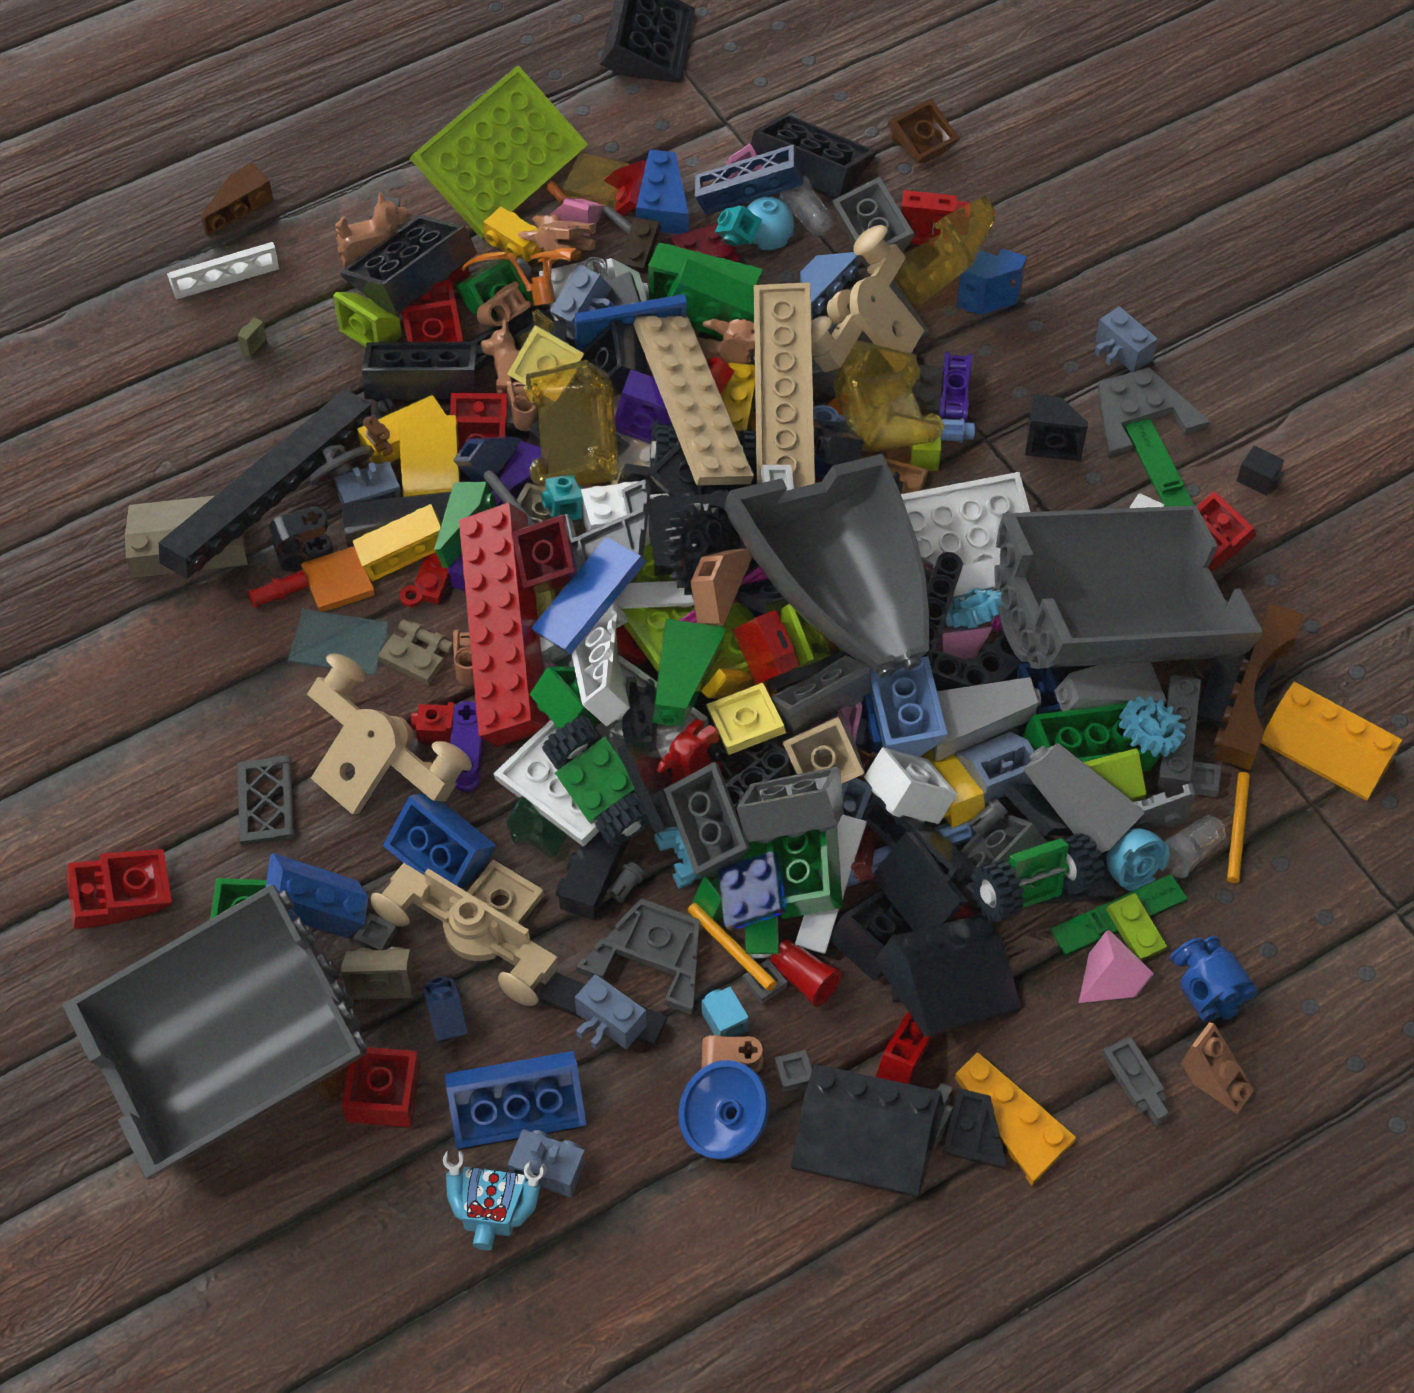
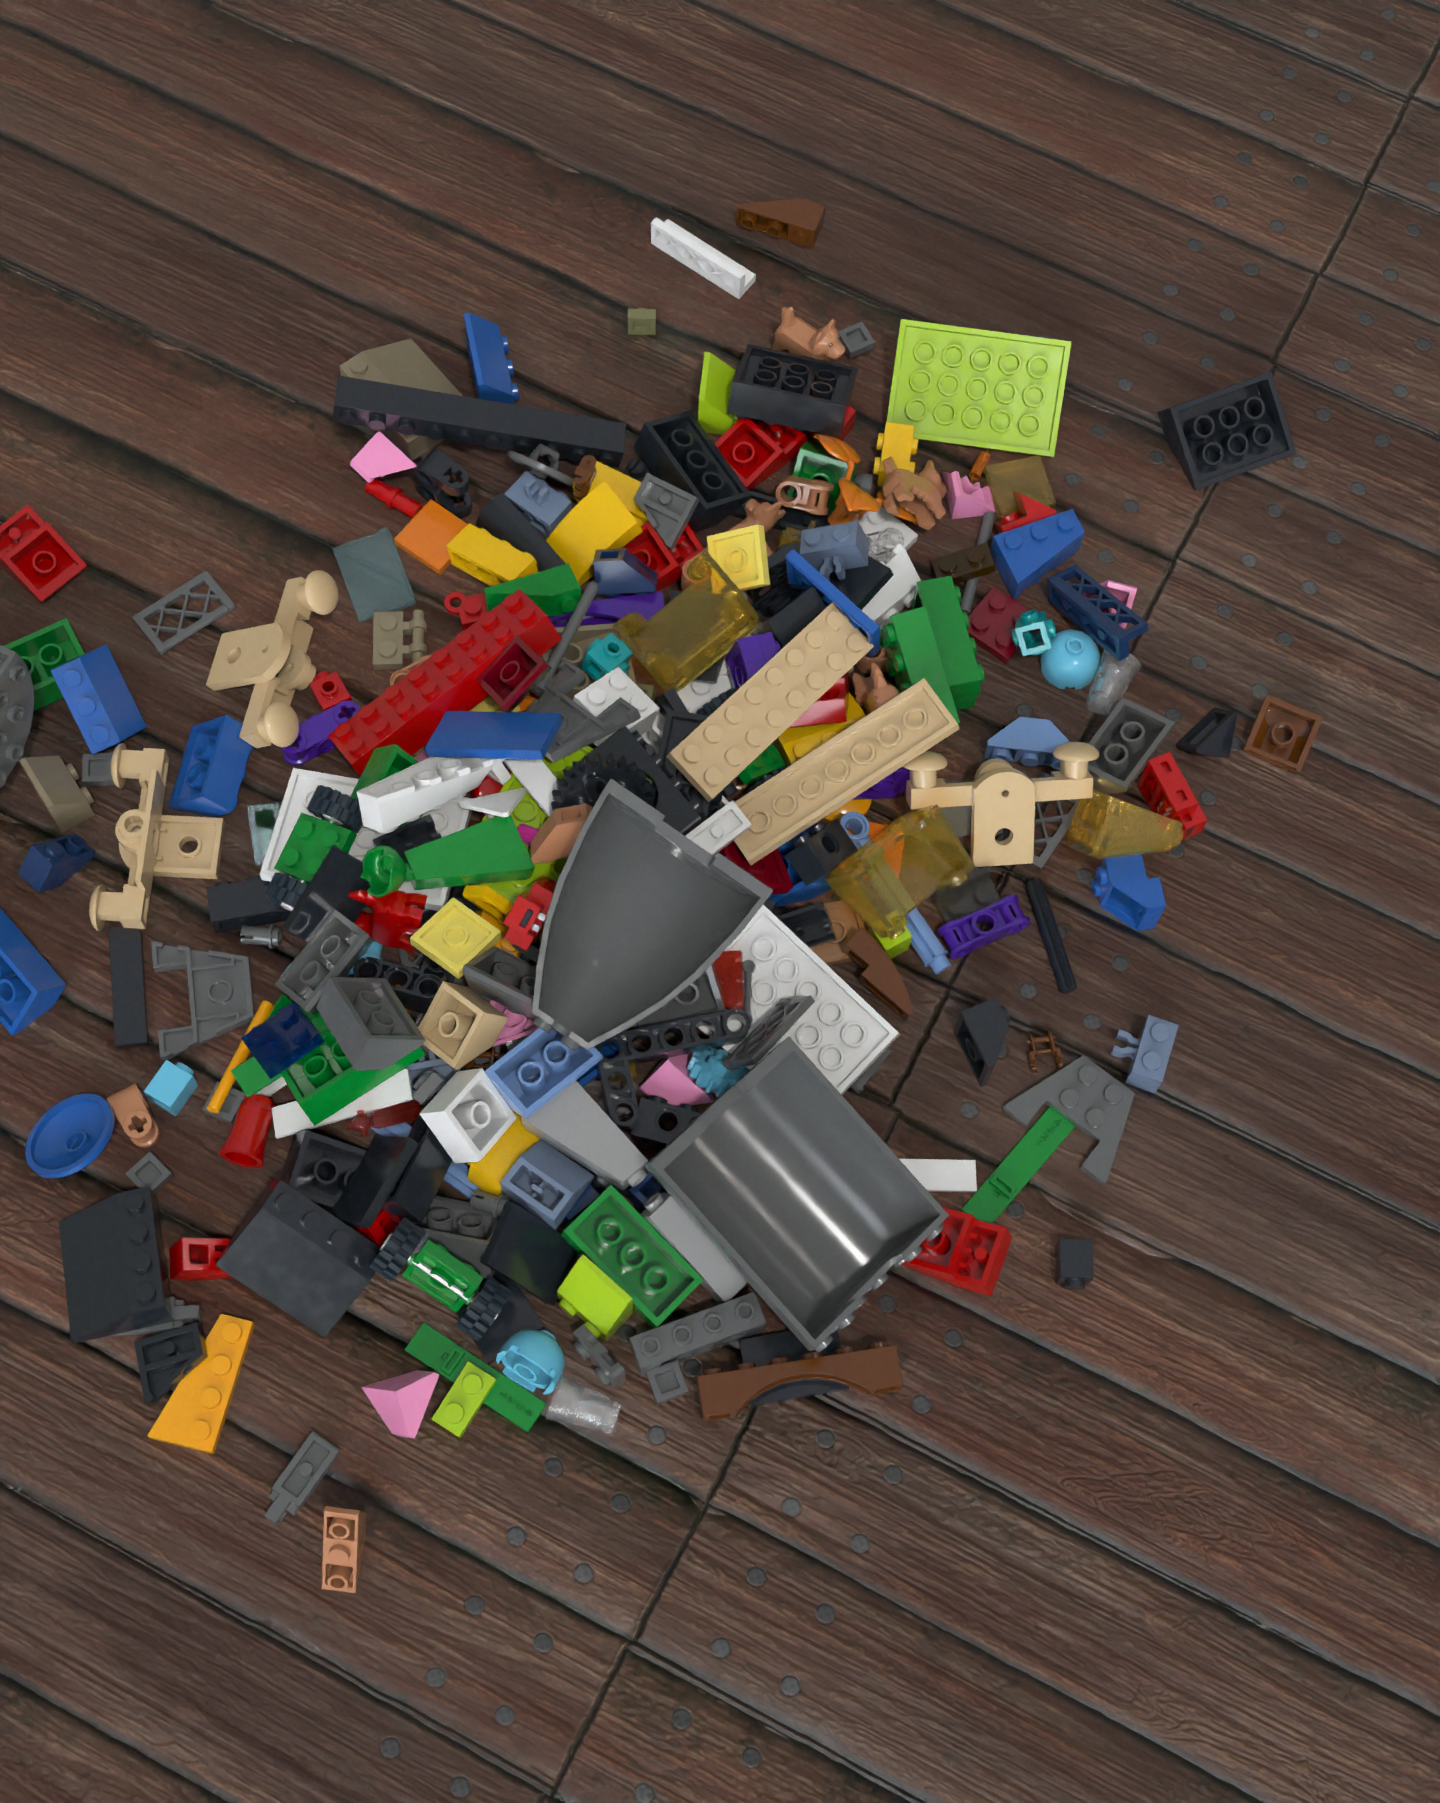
camera: 55 degrees right, 10 degrees up
sand blue brick [575,974,647,1050] -> none
black slope [751,113,877,198] -> none
light grey slope [1023,743,1144,853] -> none
medium azure gear [1119,696,1186,757] -> none
blue piece [1170,936,1259,1023] -> none
light orange bar [1227,772,1250,883] -> none
light orange slope [1261,681,1402,801] -> none
none -> bright pink slope [350,431,417,483]
none -> green hair [361,845,407,898]
none -> dark grey plate [412,1072,446,1105]
none -> white piece [459,788,526,819]
none -> blue slope [463,313,519,405]
none -> dark grey wing [633,473,700,550]
none -> dark grey window [722,995,815,1070]
none -> reddish brown slope [843,927,913,1021]
none -> black axle [1025,878,1077,994]
none -> reddish brown piece [1025,1030,1063,1073]
none -> black slope [1176,707,1237,758]

